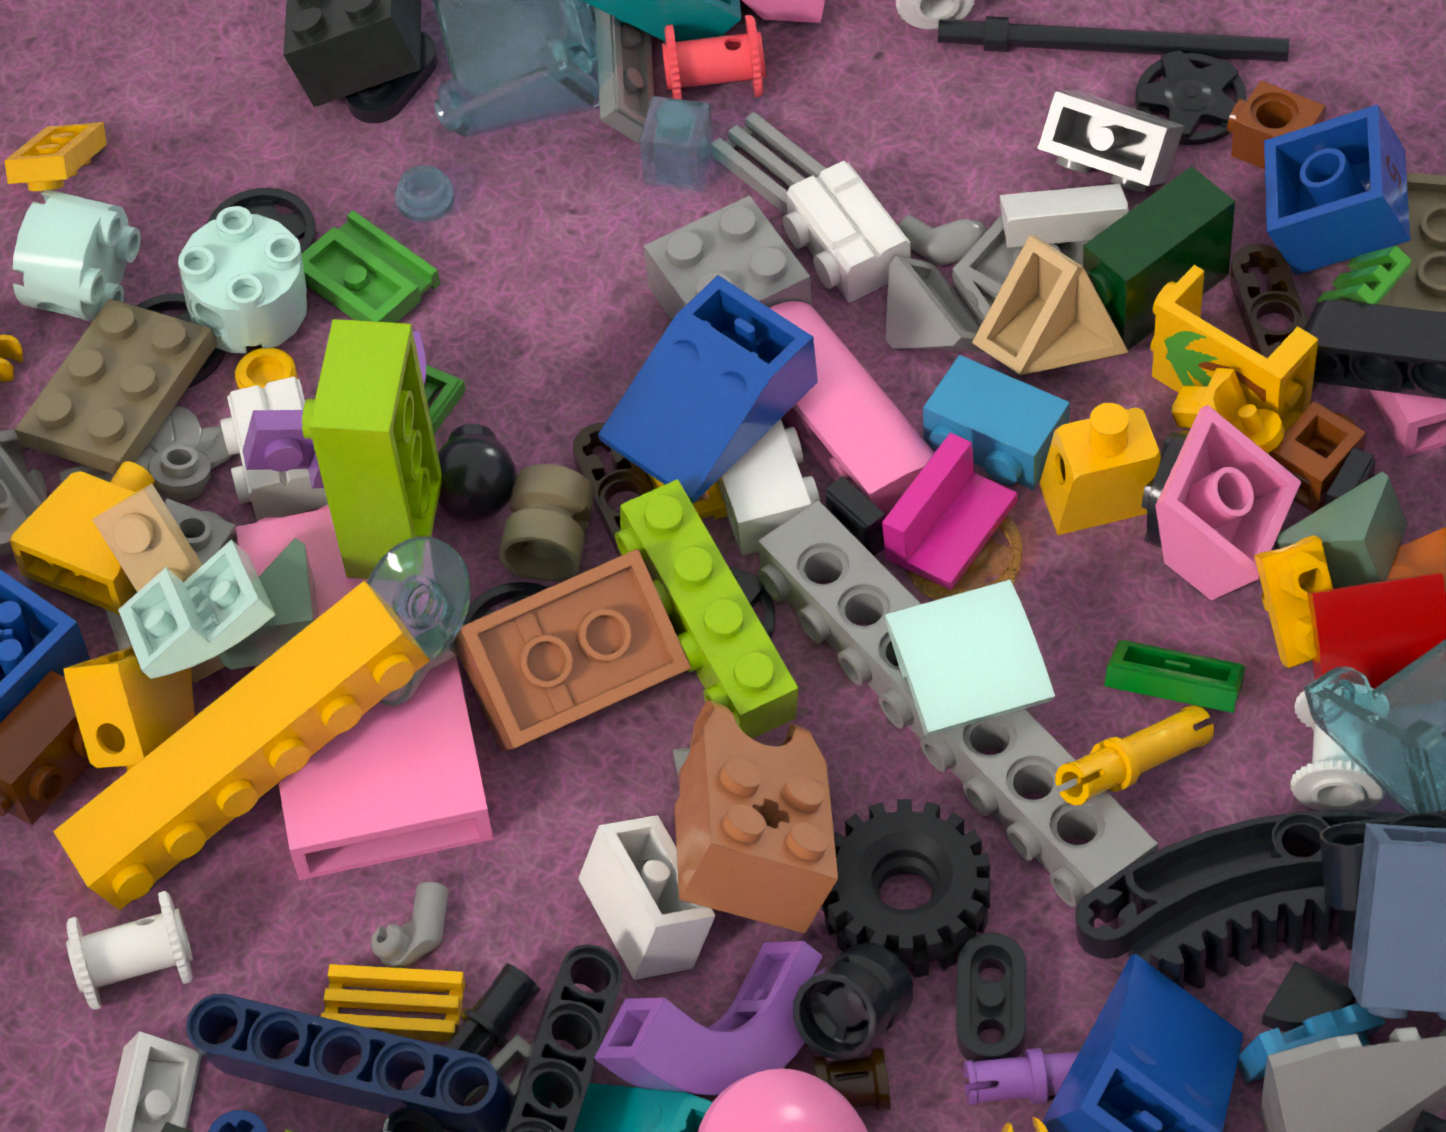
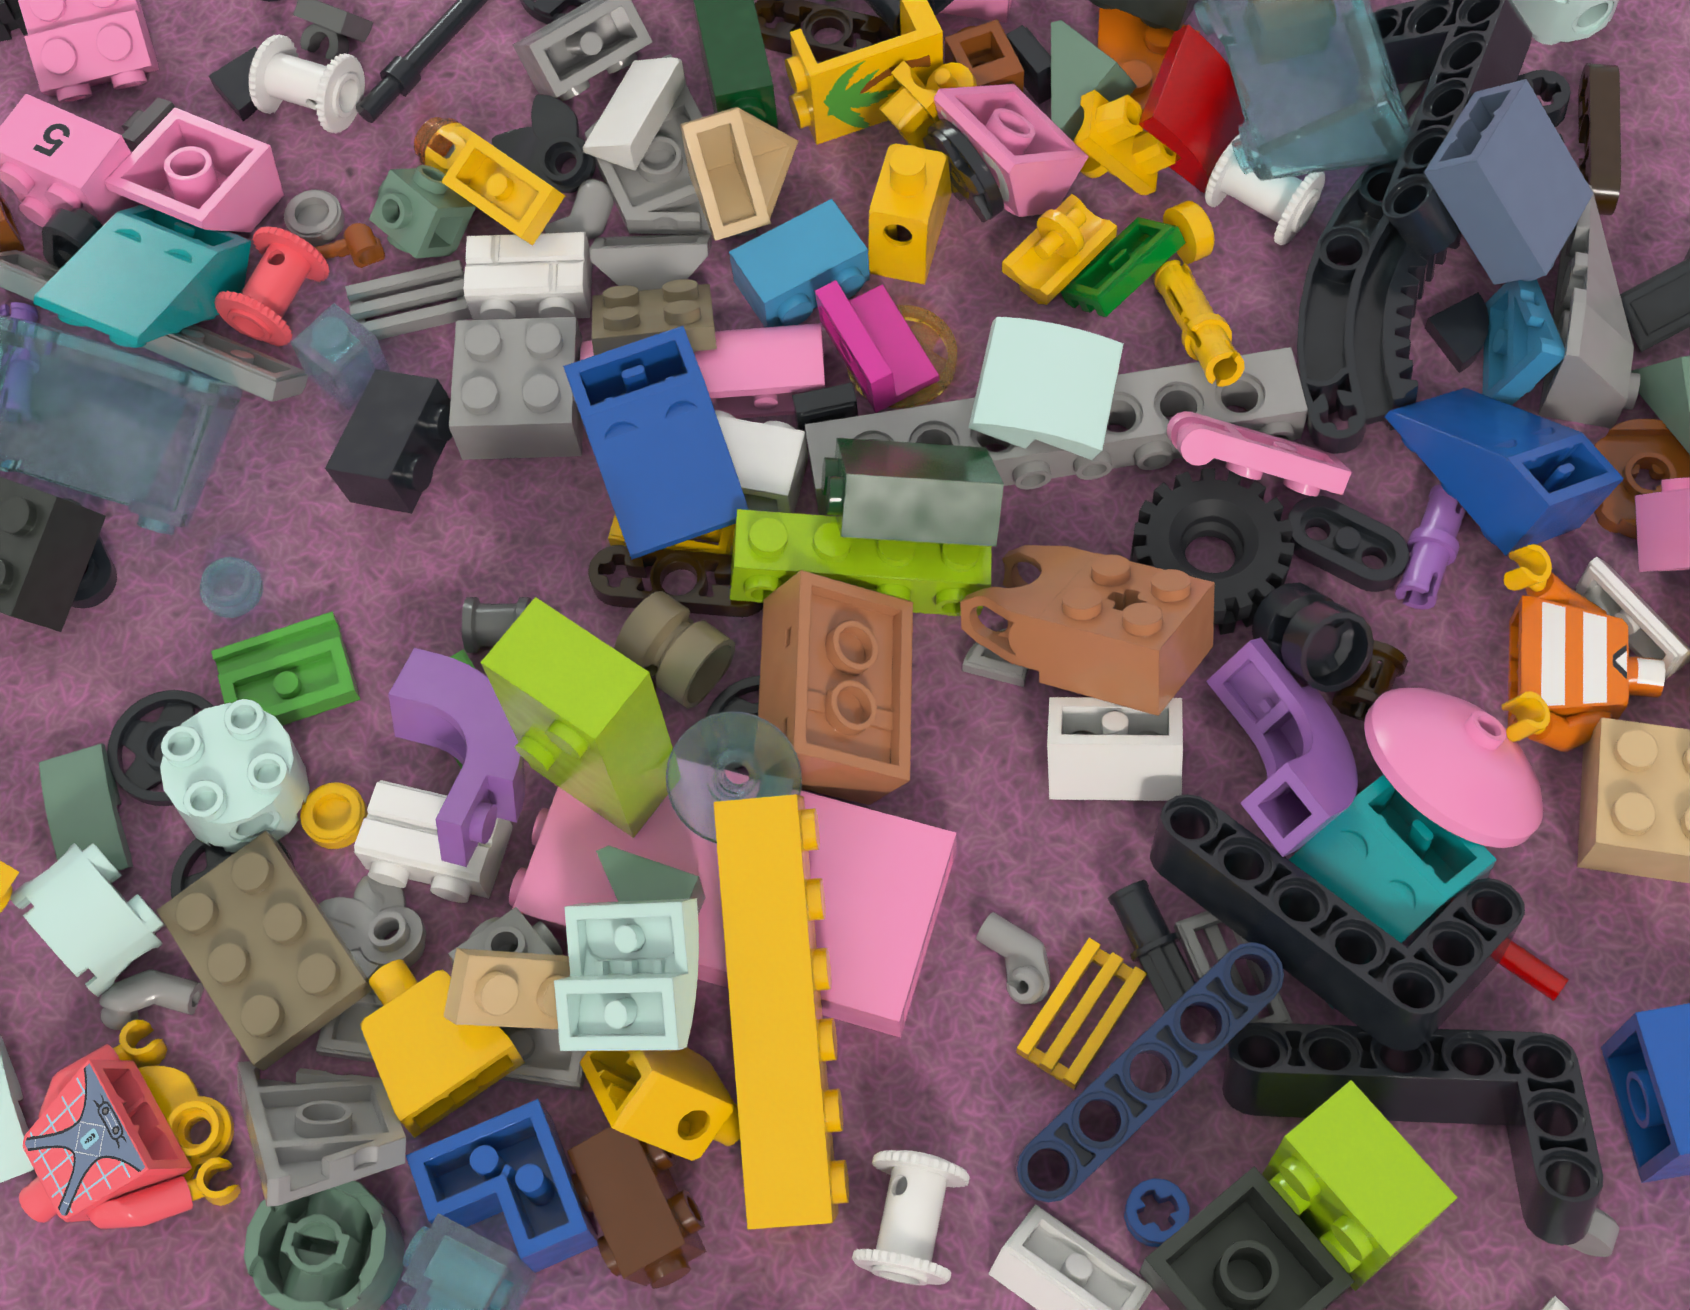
camera: 60 degrees left, 10 degrees up
none -> sand green slope [39,743,133,871]
none -> light grey arm [99,969,204,1030]
none -> light grey tile [284,189,345,246]
none -> dark orange hand [315,223,385,268]
none -> black brick [325,369,453,514]
none -> sand green brick [369,165,476,259]
none -> yellow plate [414,117,565,246]
none -> dark grey bush [462,597,532,653]
none -> black plate [492,94,596,193]
none -> dark tan plate [592,279,717,356]
none -> brick [821,438,1004,547]
none -> yellow hips [1002,194,1117,305]
none -> yellow tile [1163,200,1214,264]
none -> bright pink plate [1166,411,1352,497]

